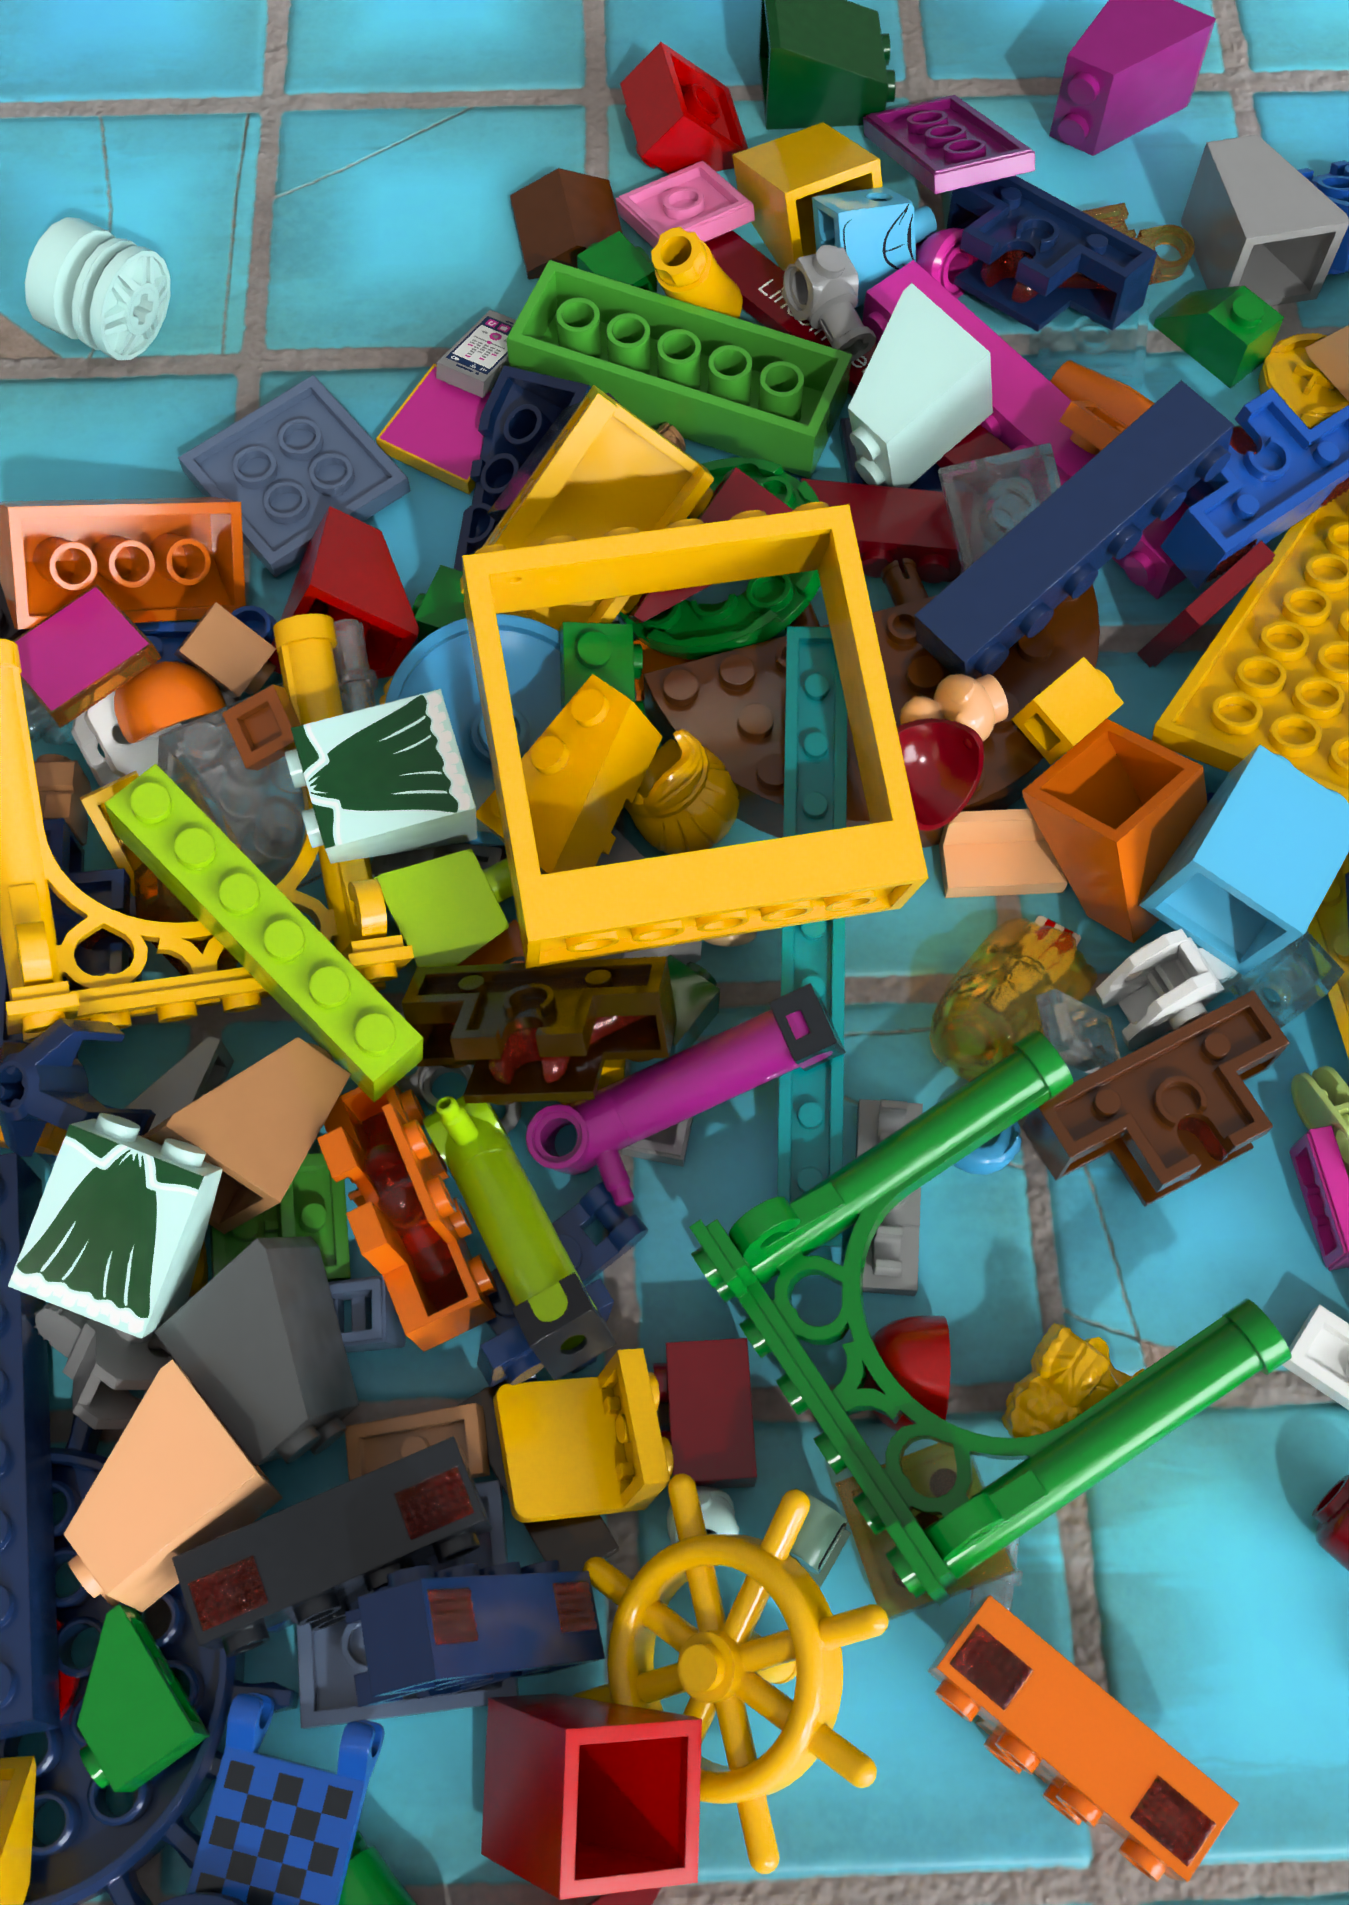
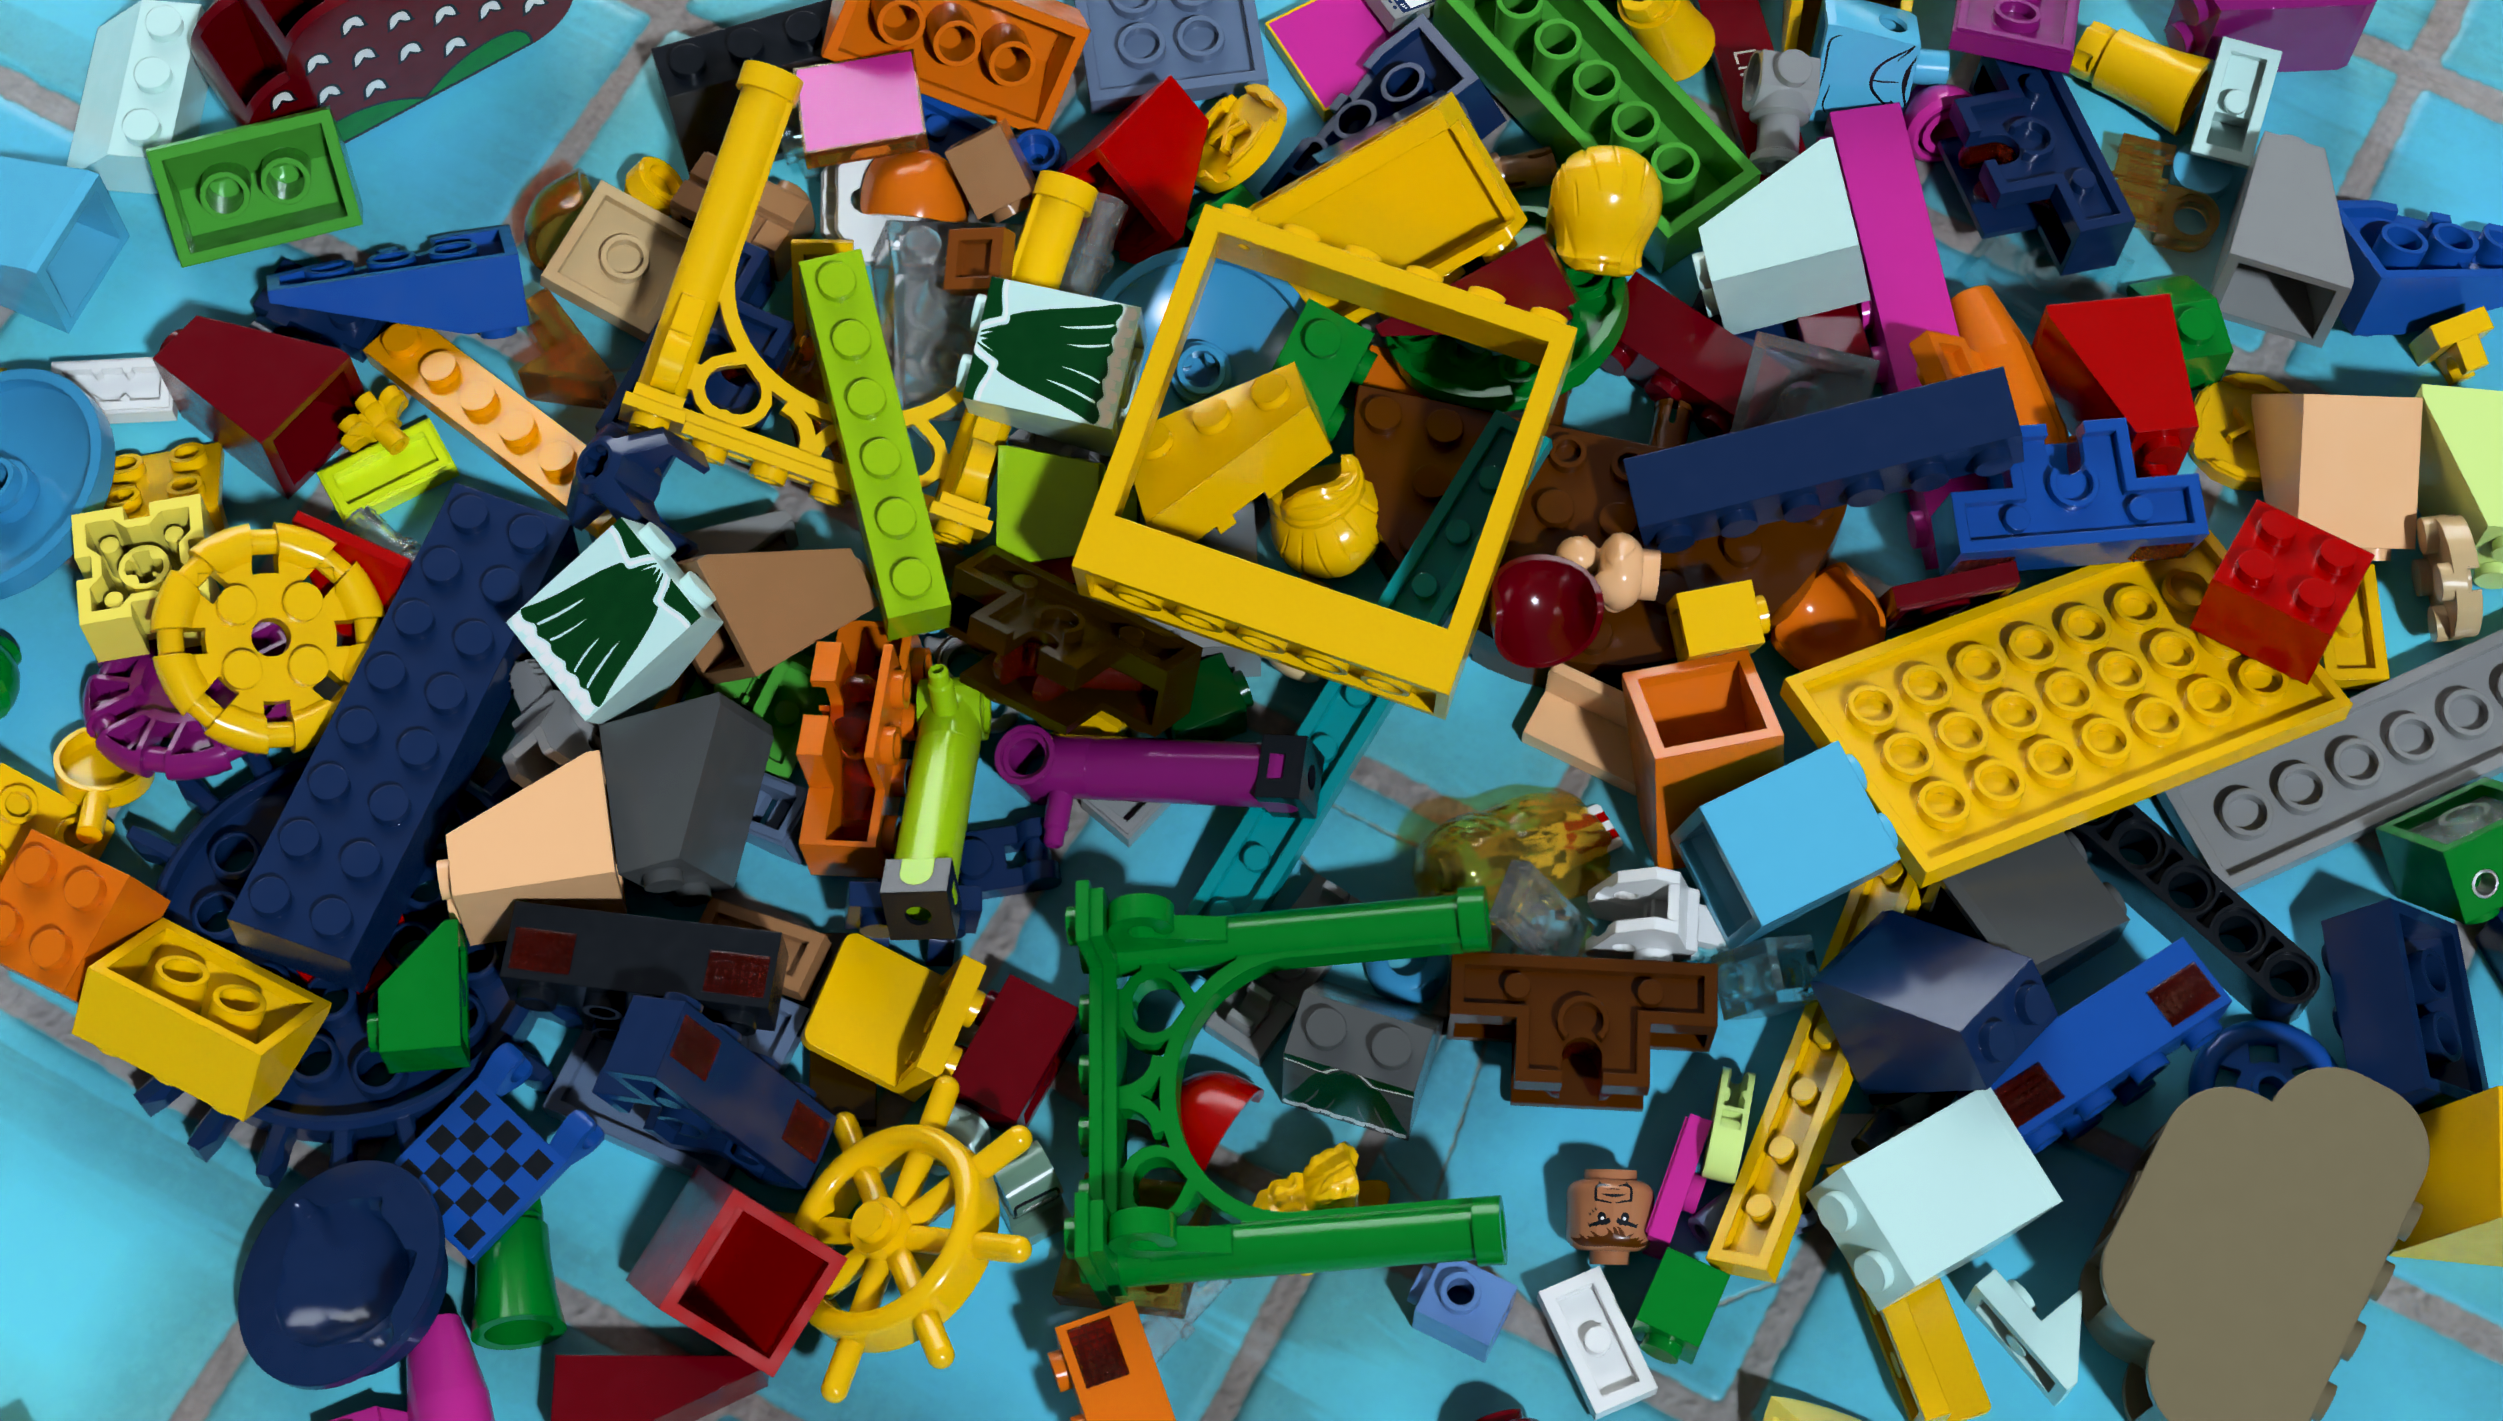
camera: 30 degrees right, 0 degrees up
none -> yellow tile [1195,84,1287,194]
none -> dark grey slope [1282,980,1446,1141]
none -> medium blue brick [1407,1261,1518,1363]
none -> yellow hair [1546,145,1663,277]
none -> nougat head [1566,1169,1654,1265]
none -> orange helmet [1771,562,1887,672]
none -> red slope [2031,293,2199,478]
none -> yellow plant [2069,21,2214,136]
none -> medium azure tile [2169,143,2233,204]
none -> light aqua slope [2189,36,2282,169]

